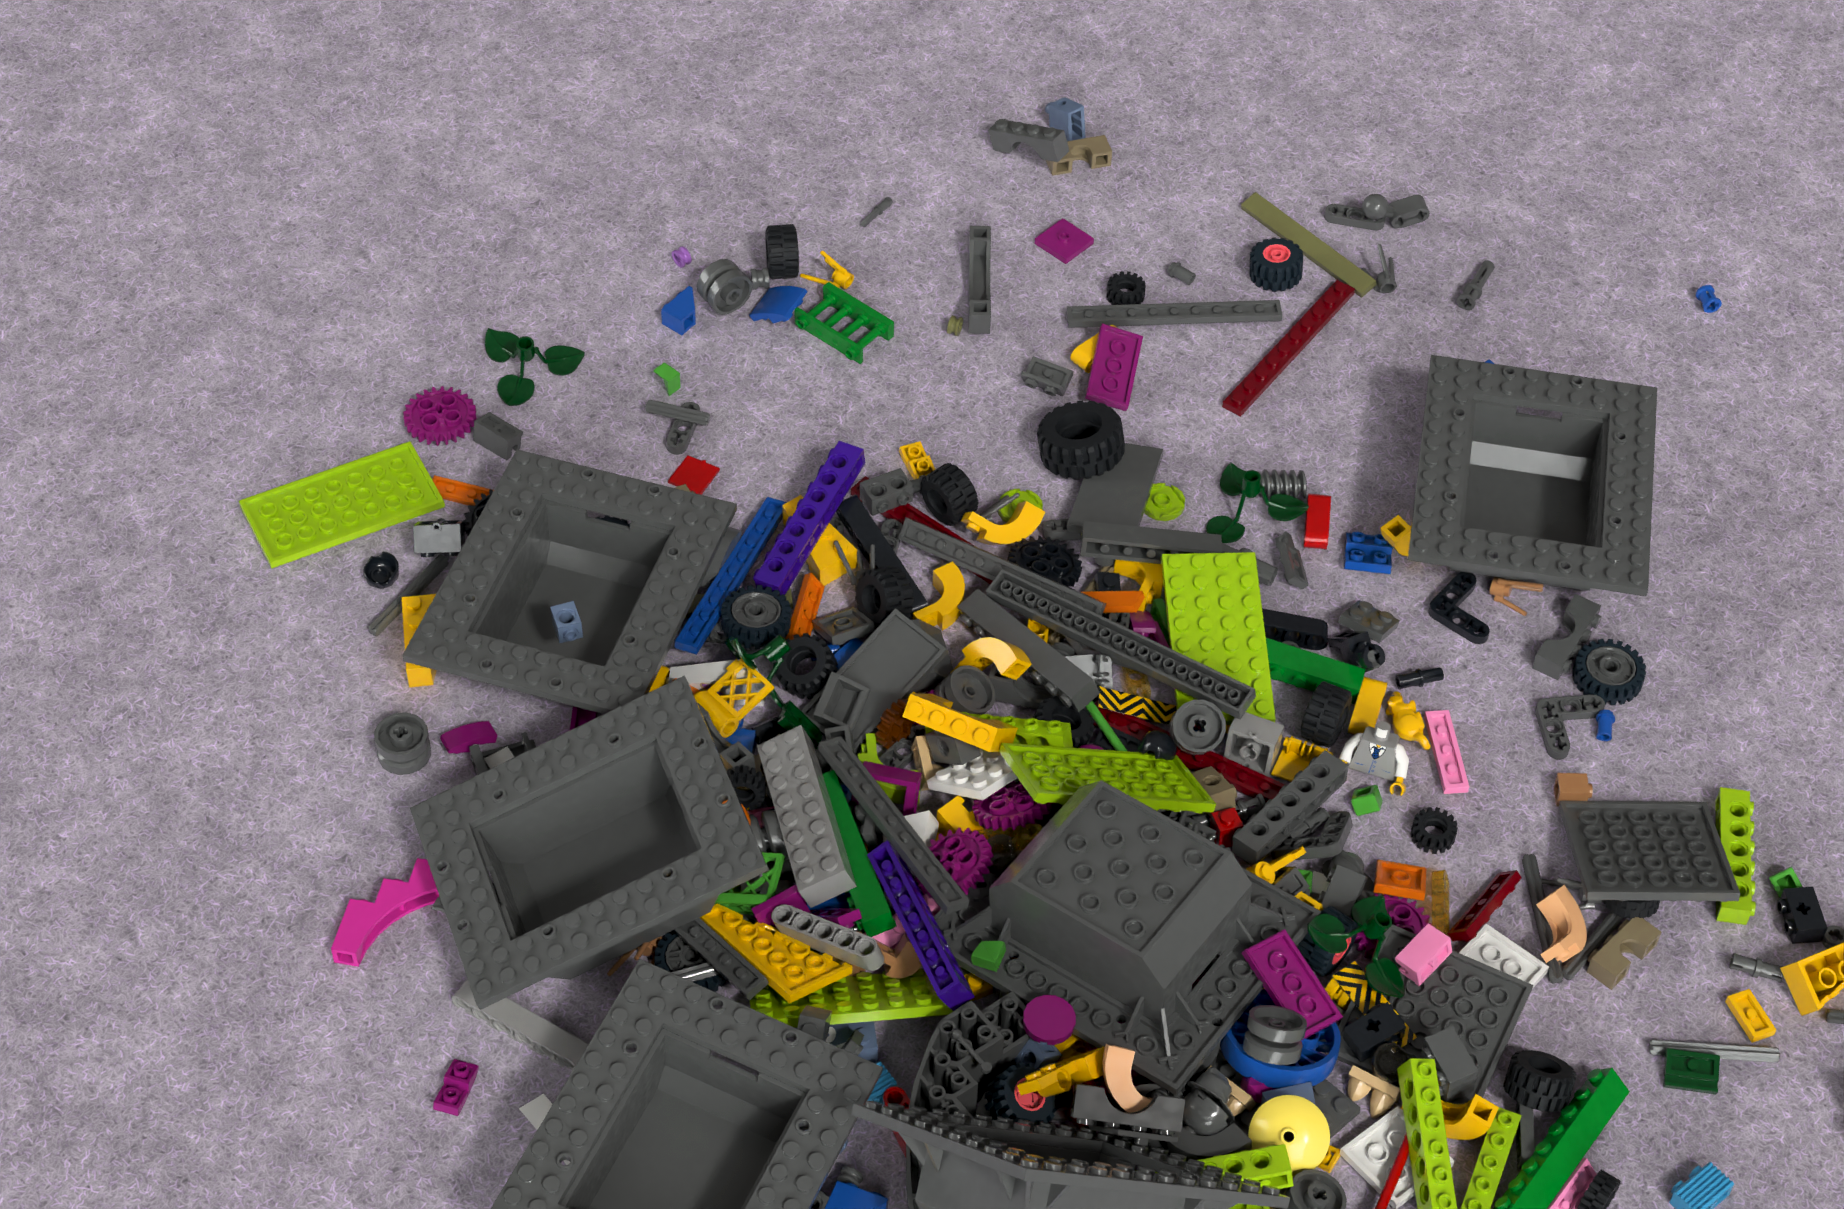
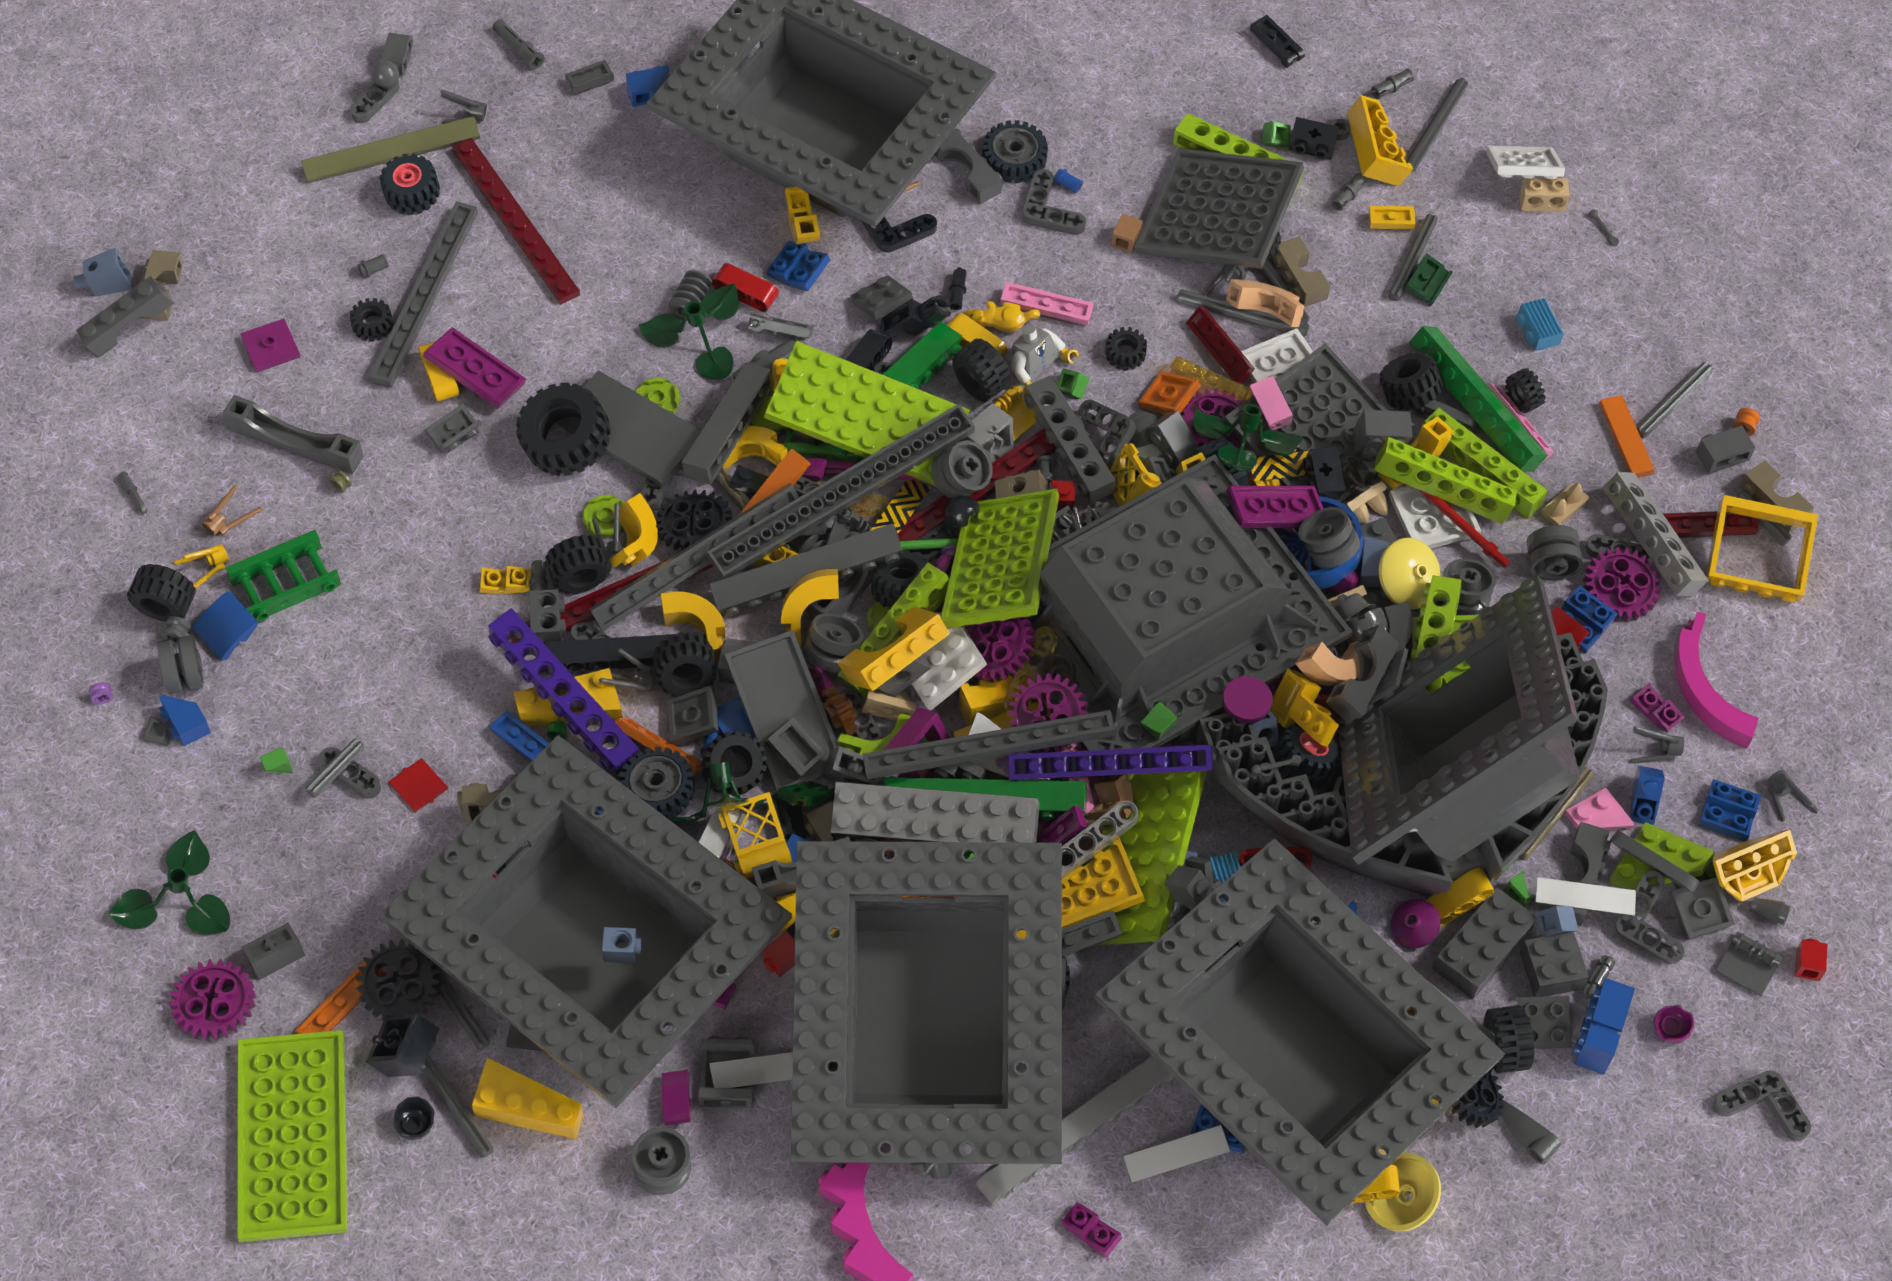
camera: 70 degrees left, 10 degrees up
none -> dark grey tile [142,716,169,746]
none -> medium nougat plant [201,485,262,536]
none -> dark grey plate [565,60,614,94]

